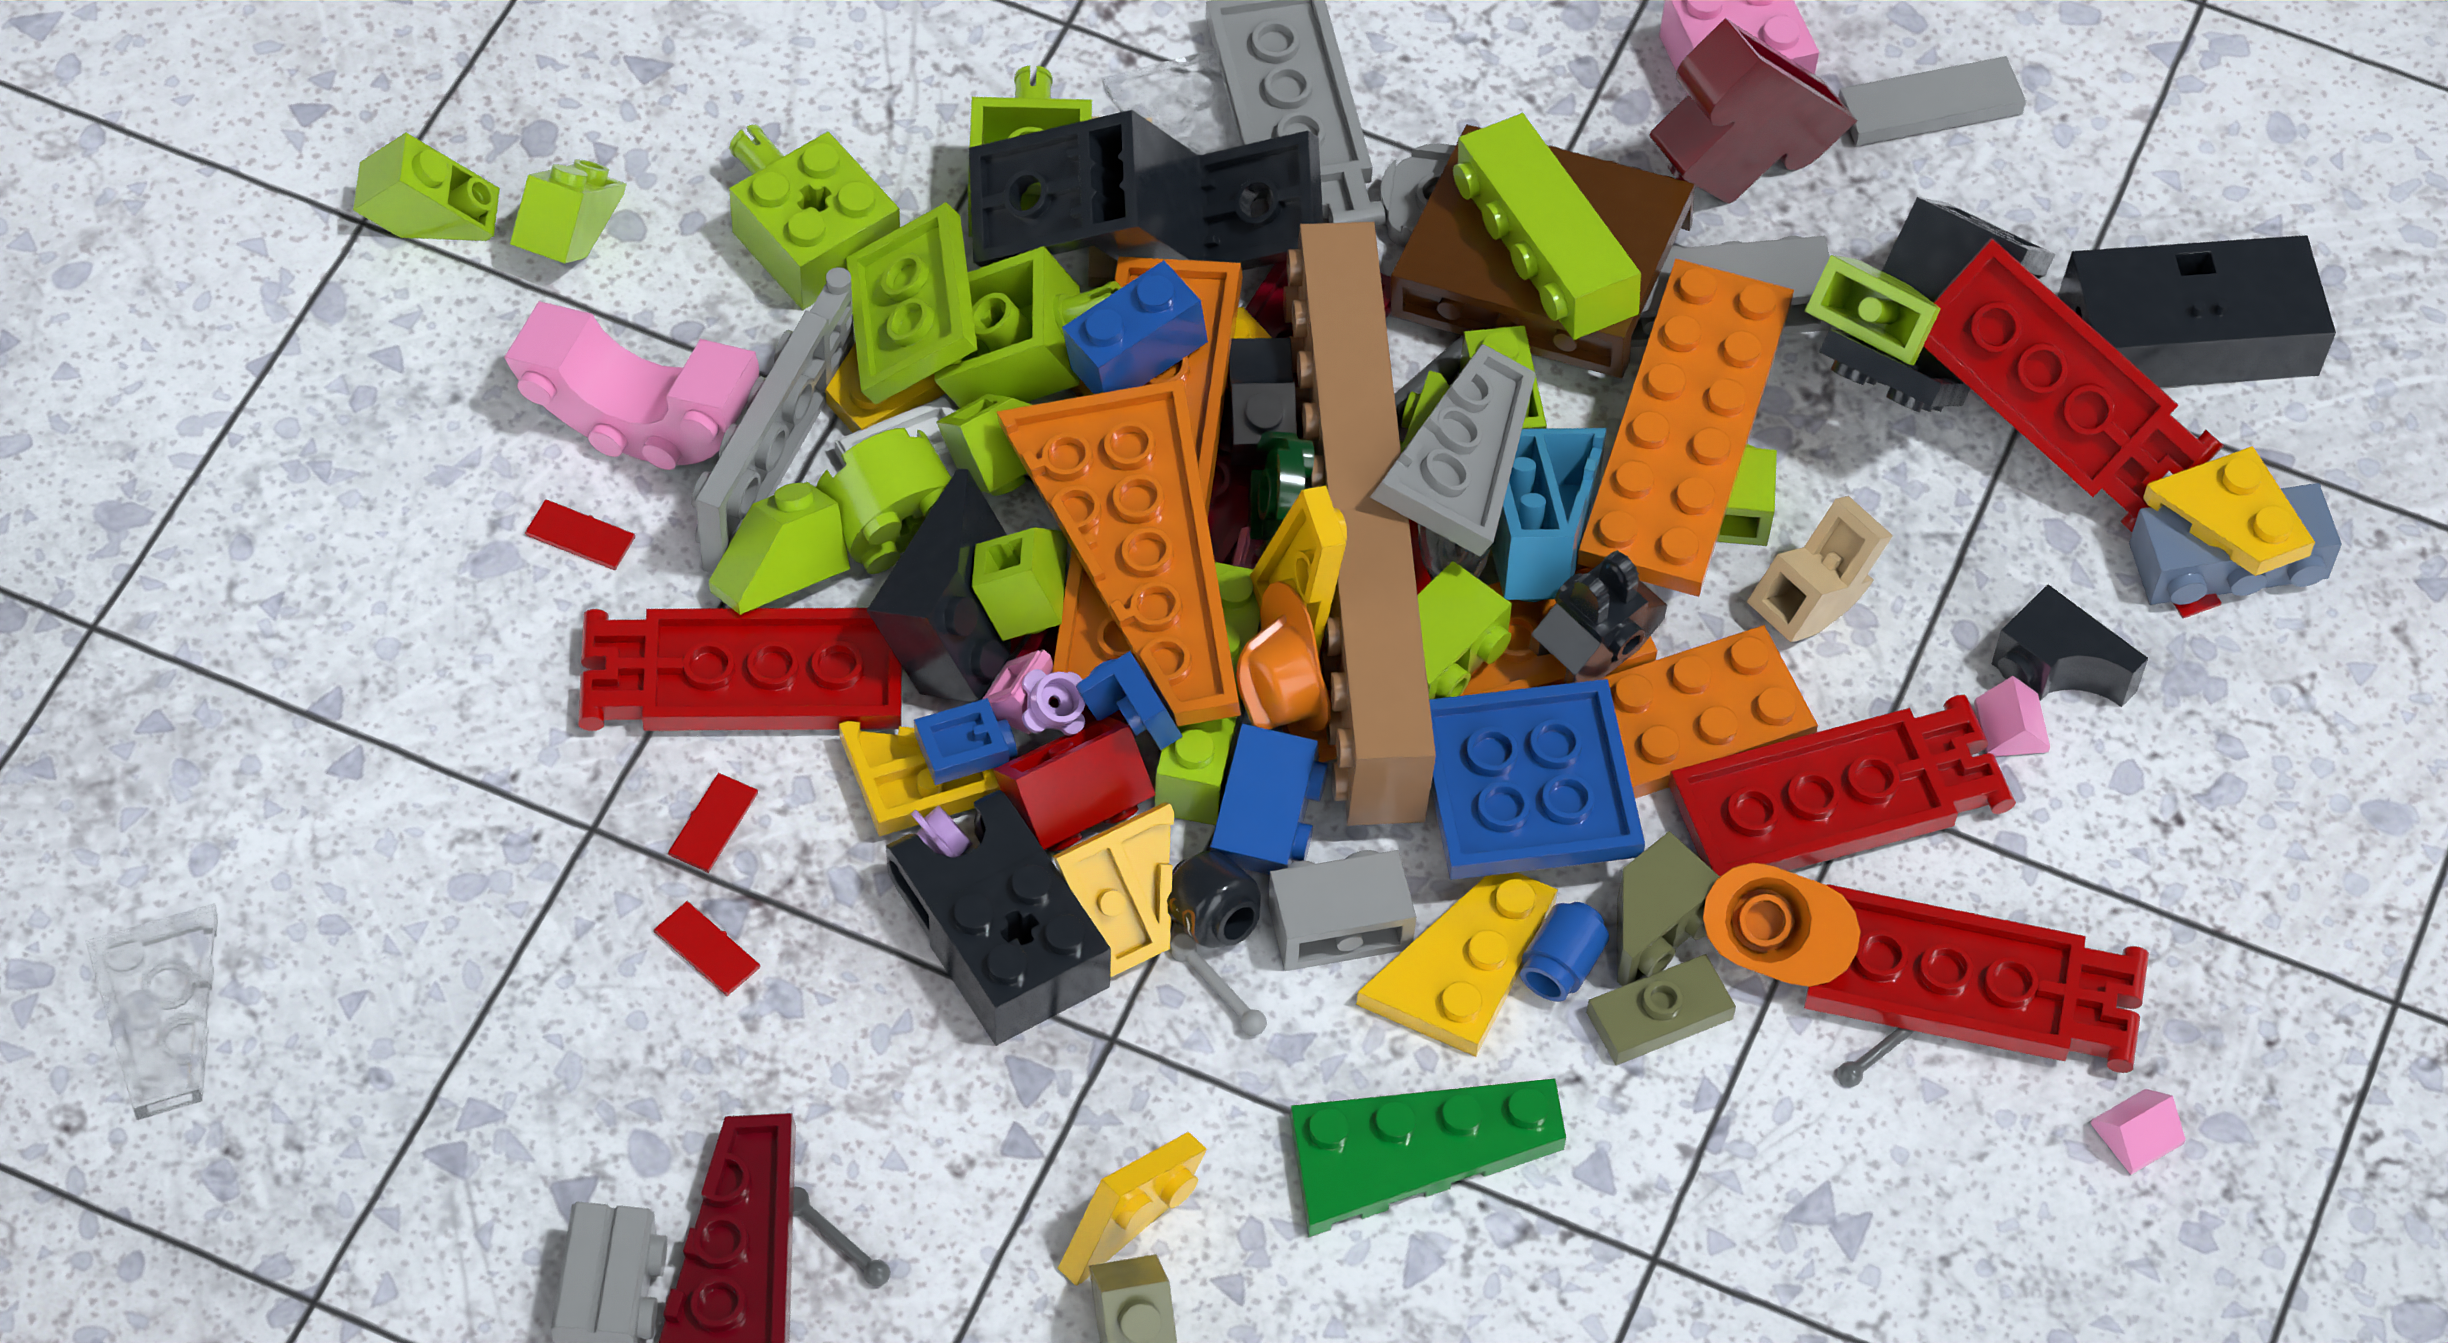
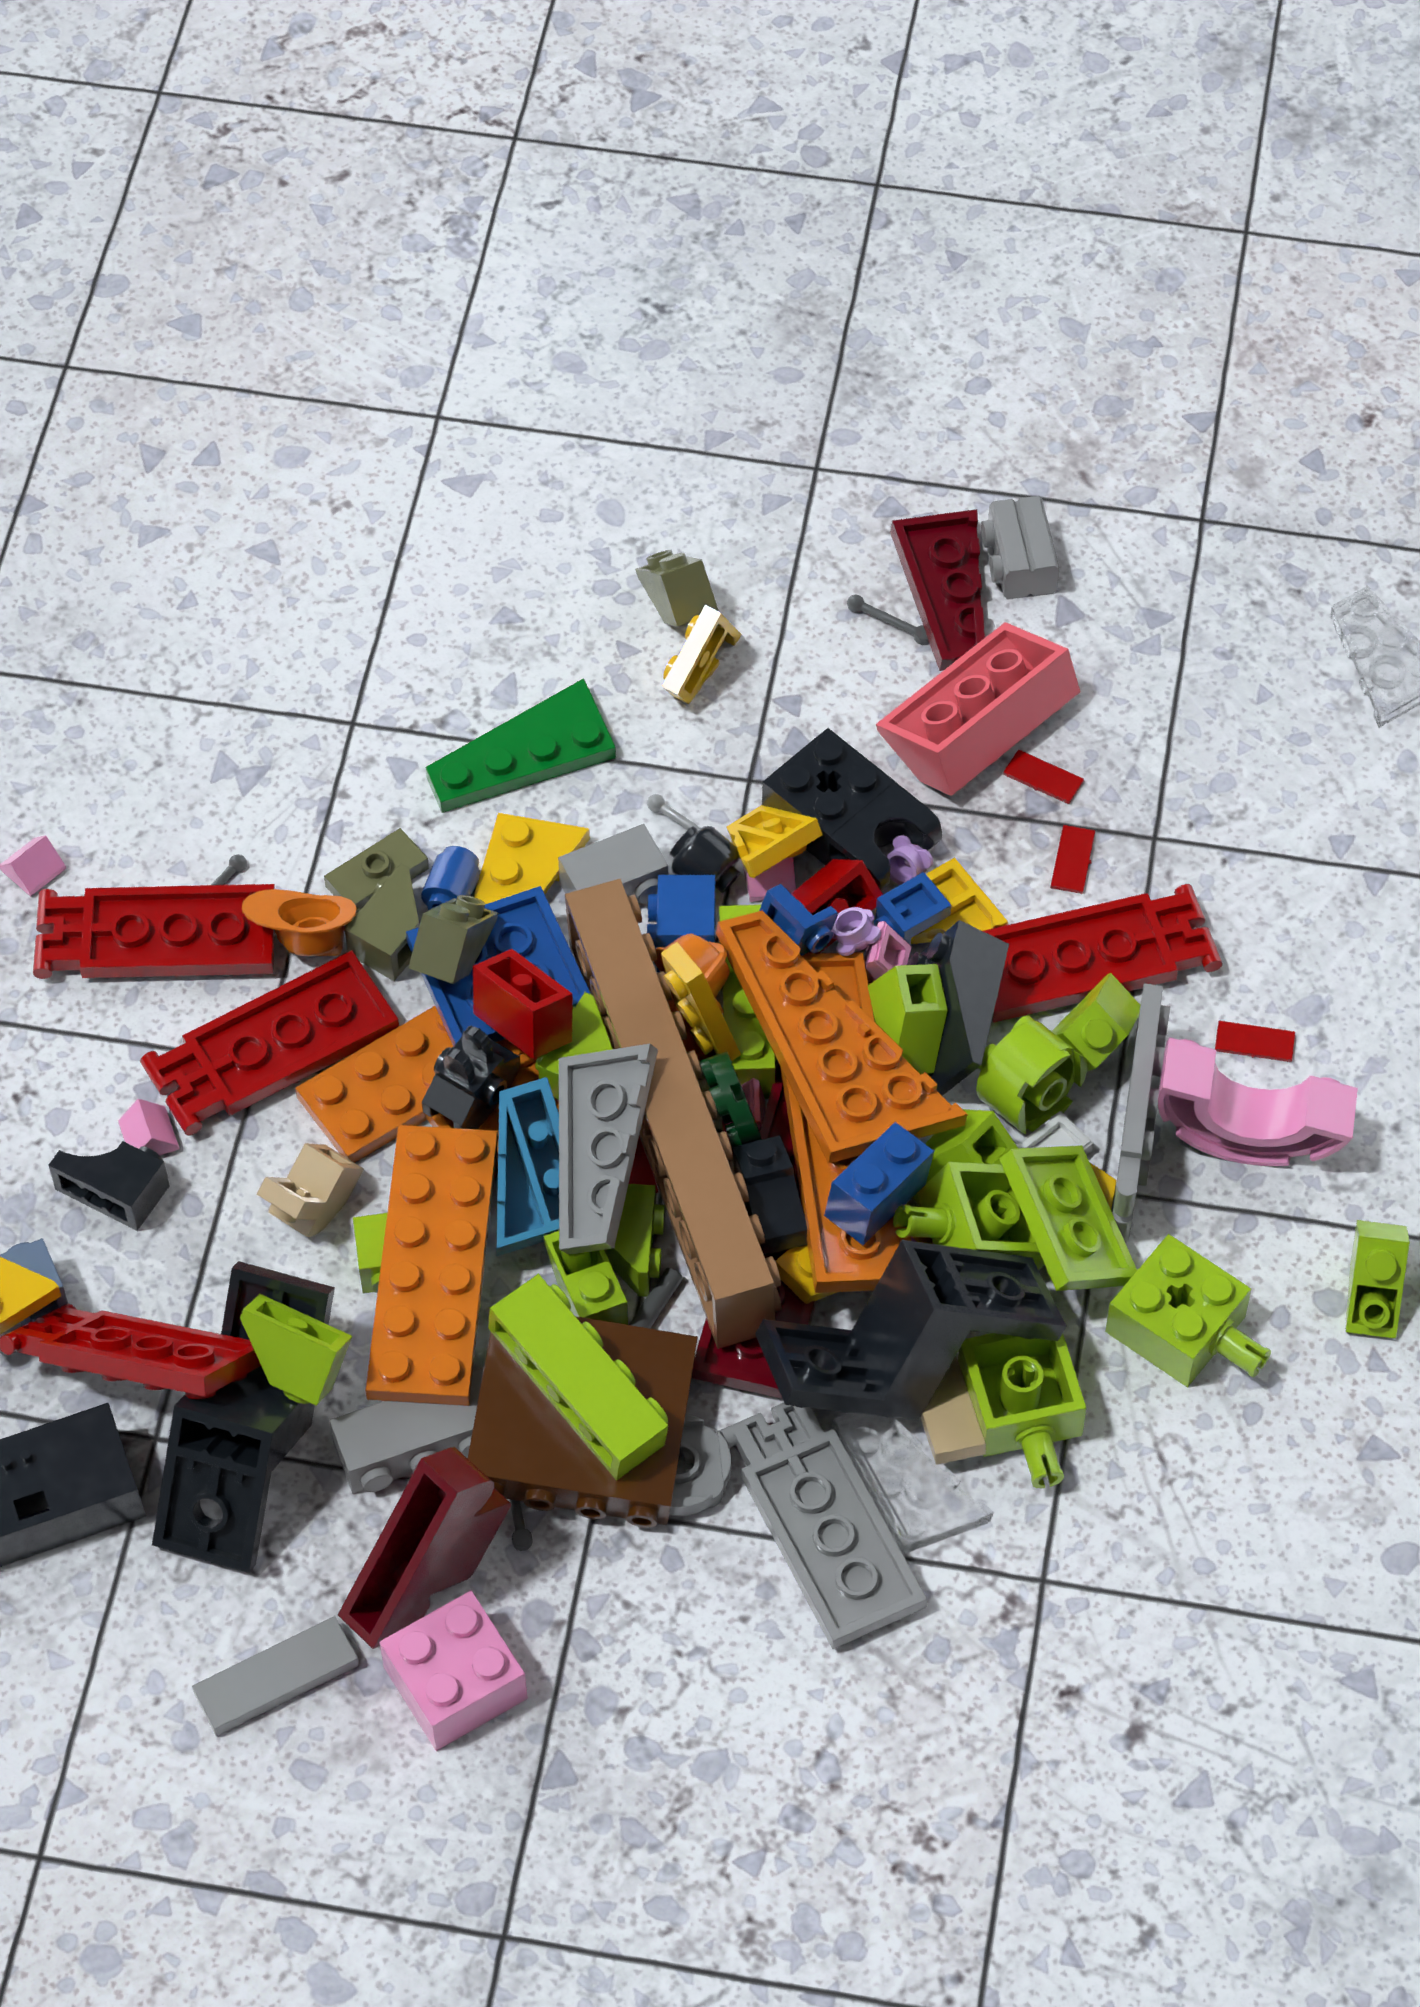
camera: 170 degrees right, 0 degrees up
none -> olive slope [408,895,499,984]
none -> red brick [473,949,573,1060]
none -> coral slope [876,622,1080,796]

